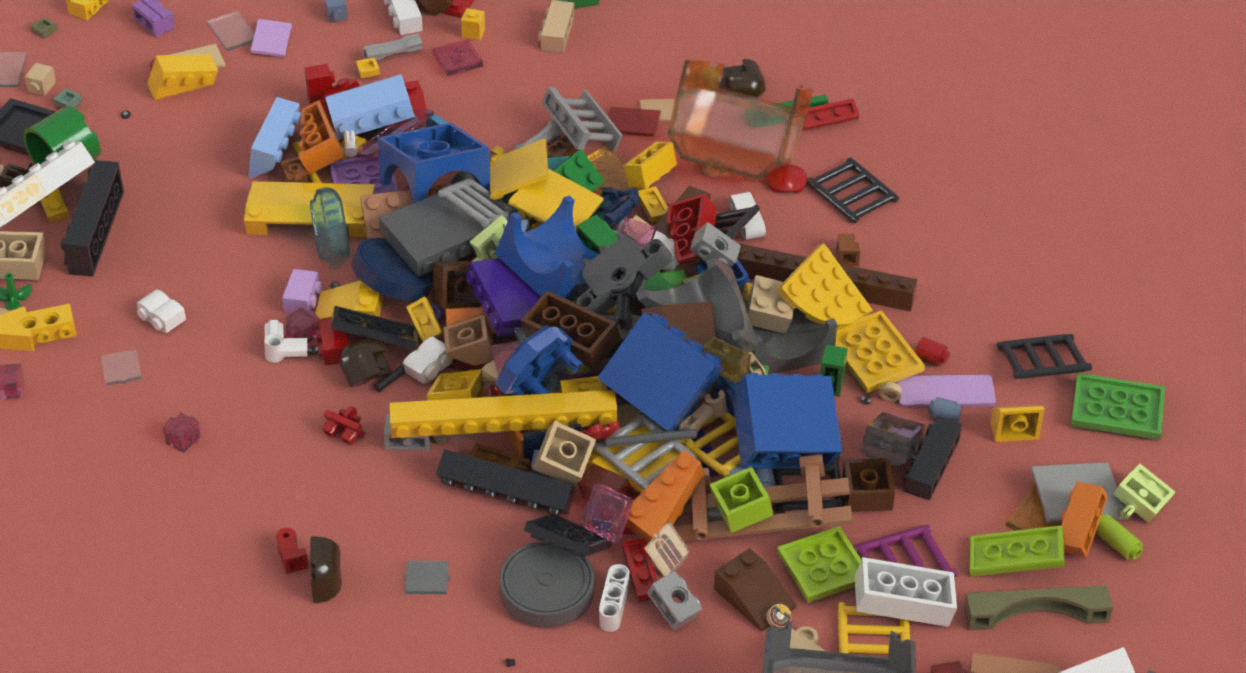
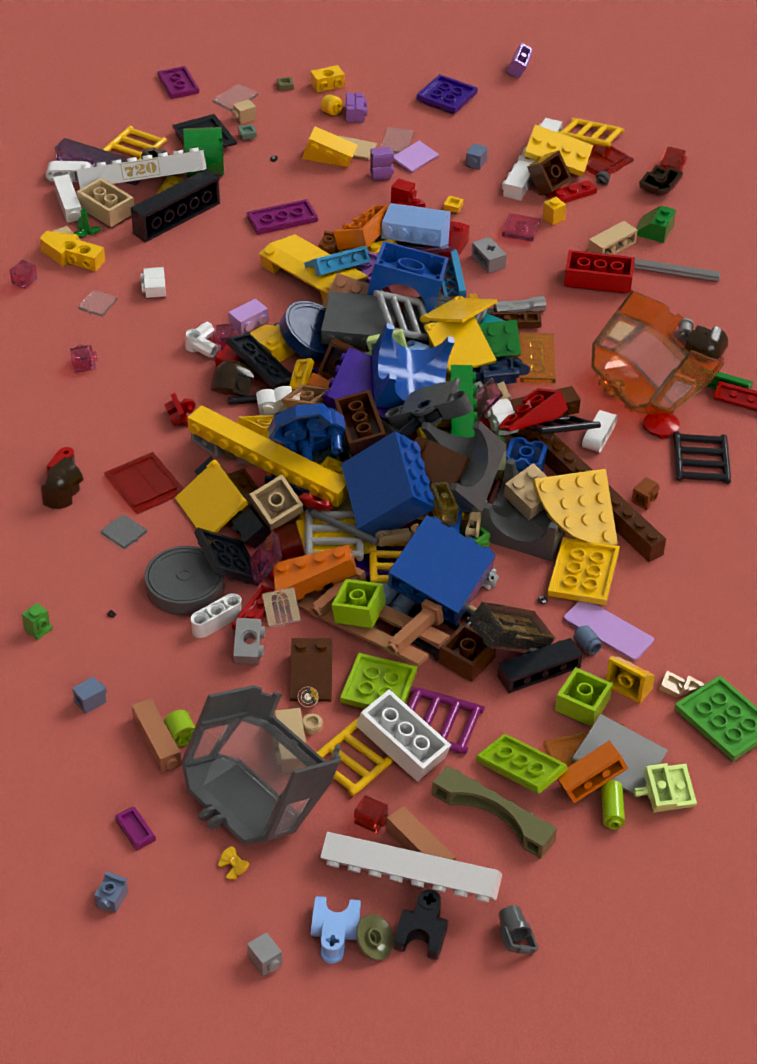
camera: 40 degrees right, 0 degrees up
light blue slope [248,97,301,178] -> none
clear light blue brick [310,187,350,271] -> none
white piece [344,130,357,157] -> none
light grey axle [363,33,423,61] -> none
light grey fence [541,87,623,152] -> none
clear red piece [608,107,661,137] -> none
yellow brick [624,142,677,190] -> none
yellow plate [638,186,668,223] -> none
light grey brick [690,222,741,267] -> none
green brick [820,344,848,397] -> none
tan tile [879,382,902,402] -> none
red brick [915,336,950,366] -> none
black bar [997,334,1092,379] -> none
none -> clear red piece [104,452,184,514]
none -> yellow piece [175,460,248,533]
none -> magenta tile [247,199,318,235]
none -> dark azure fence [304,246,371,276]
none -> yellow head [321,94,343,116]
none -> medium lavender brick [370,147,394,181]
none -> light grey brick [472,237,507,273]
none -> lime brick [555,667,613,727]
none -> red brick [564,250,635,293]
none -> light grey axle [634,258,720,281]
none -> tan slope [659,671,704,697]

